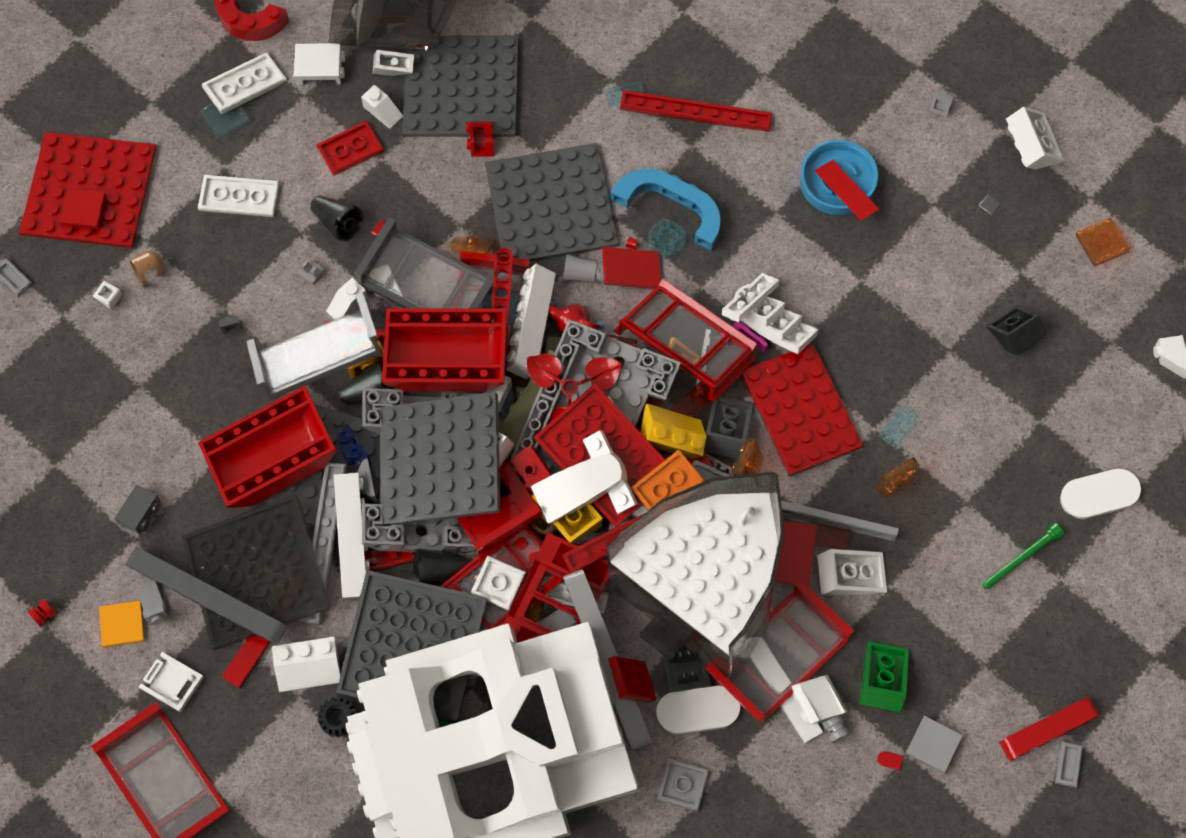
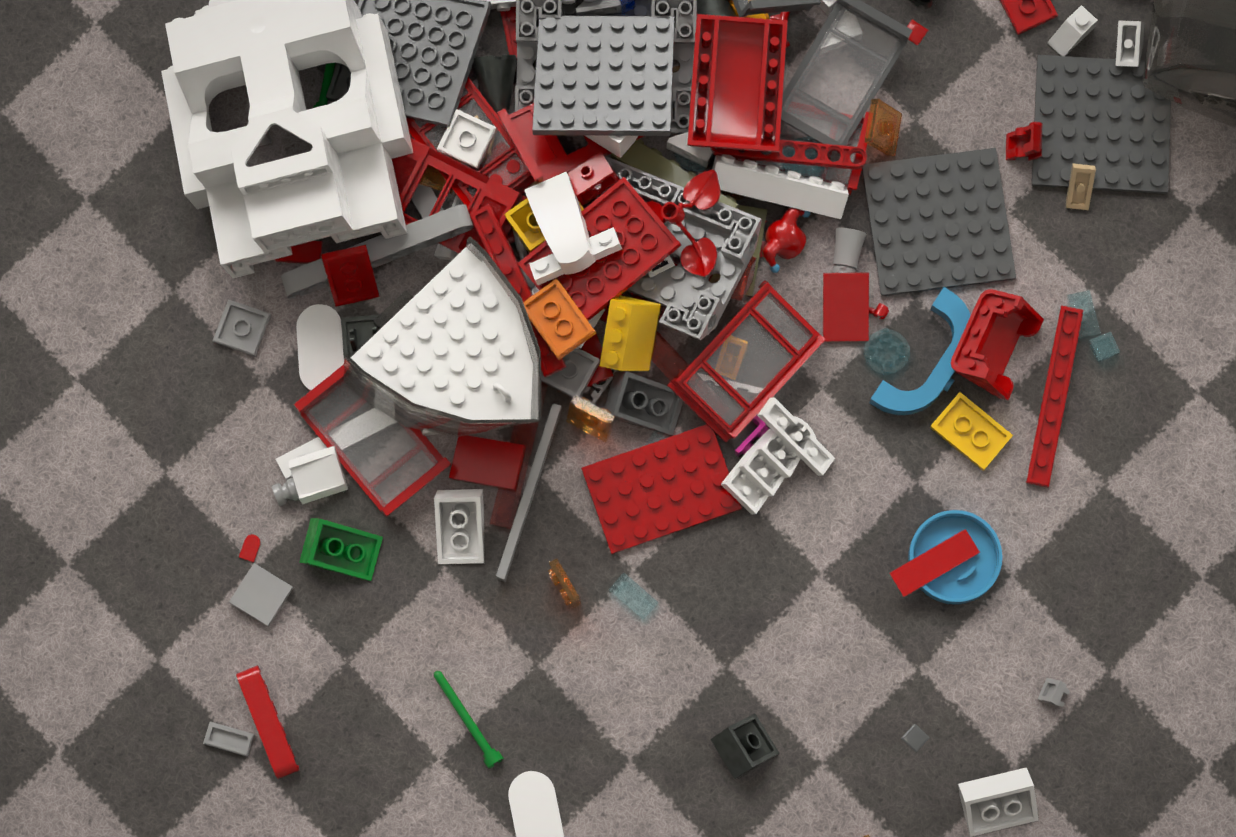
camera: 95 degrees right, 10 degrees up
none -> yellow plate [930,392,1013,471]
none -> red windscreen [951,289,1044,400]
none -> tan plate [1066,164,1096,210]
none -> clear light blue plate [1089,332,1120,362]

